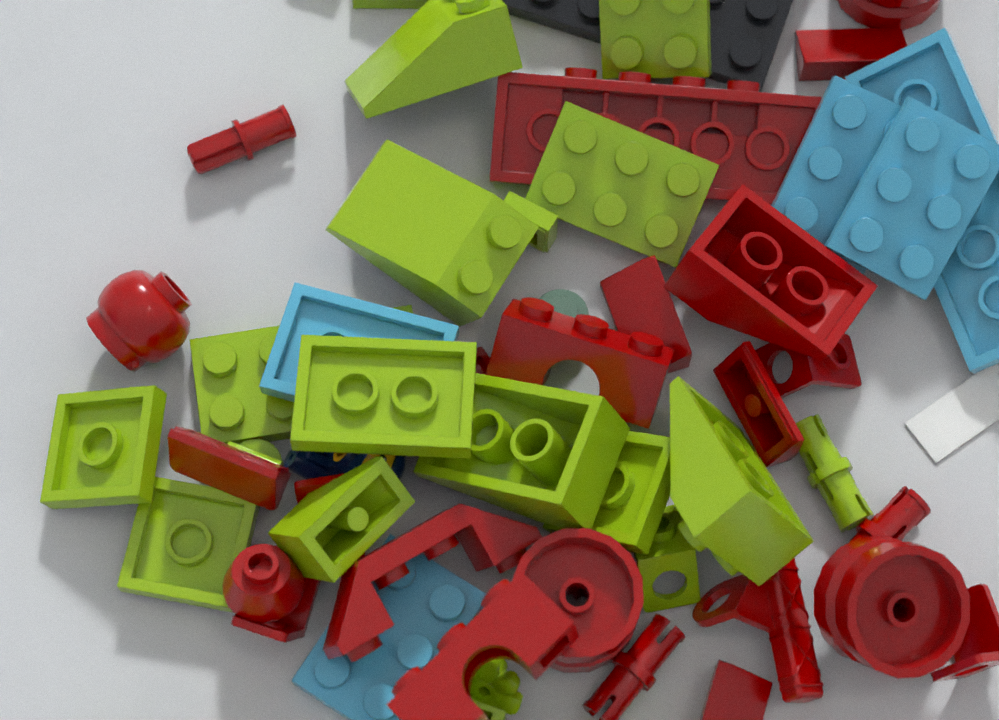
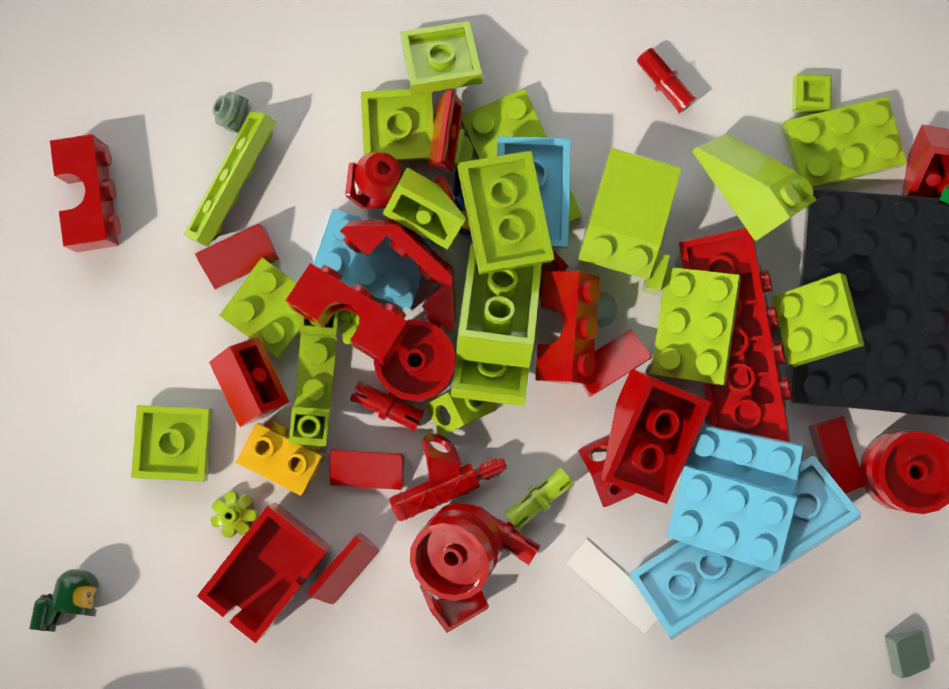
camera: 80 degrees right, 15 degrees up
red piece [86,270,192,373] -> none
lime slope [670,376,814,586] -> none
red slope [713,340,805,468] -> none

